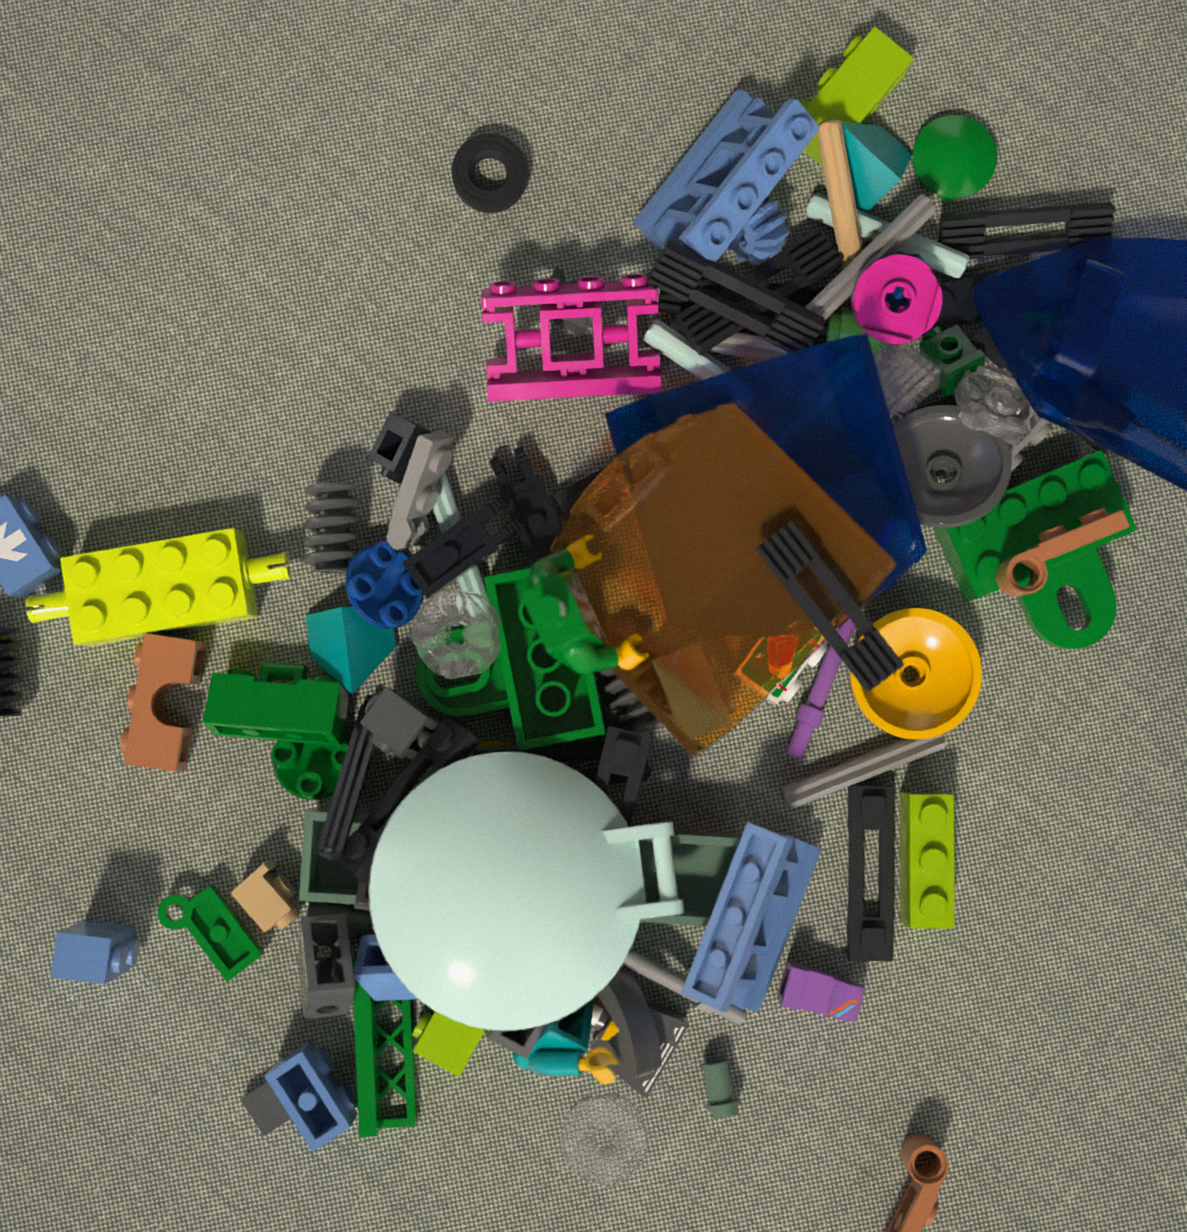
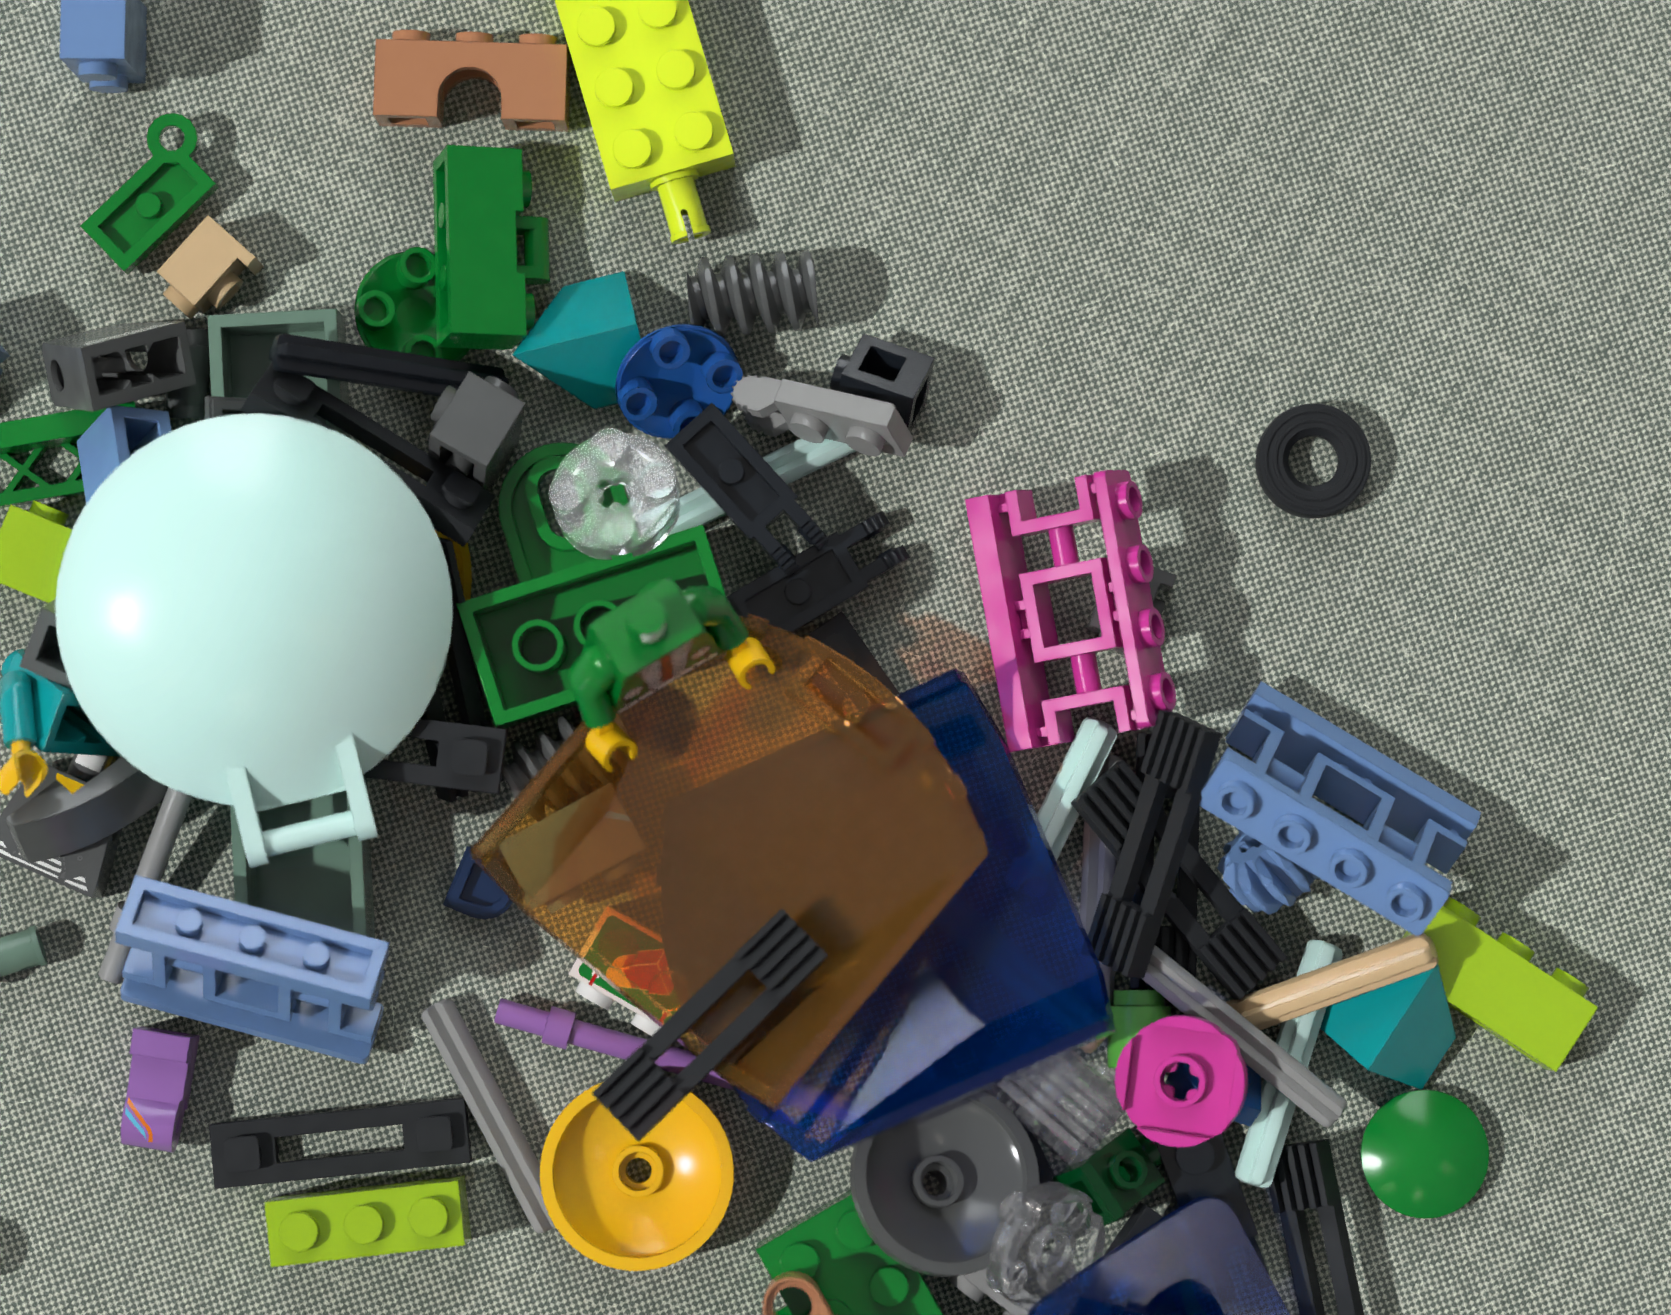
camera: 85 degrees right, 0 degrees up
none -> dark blue tile [443,846,518,920]

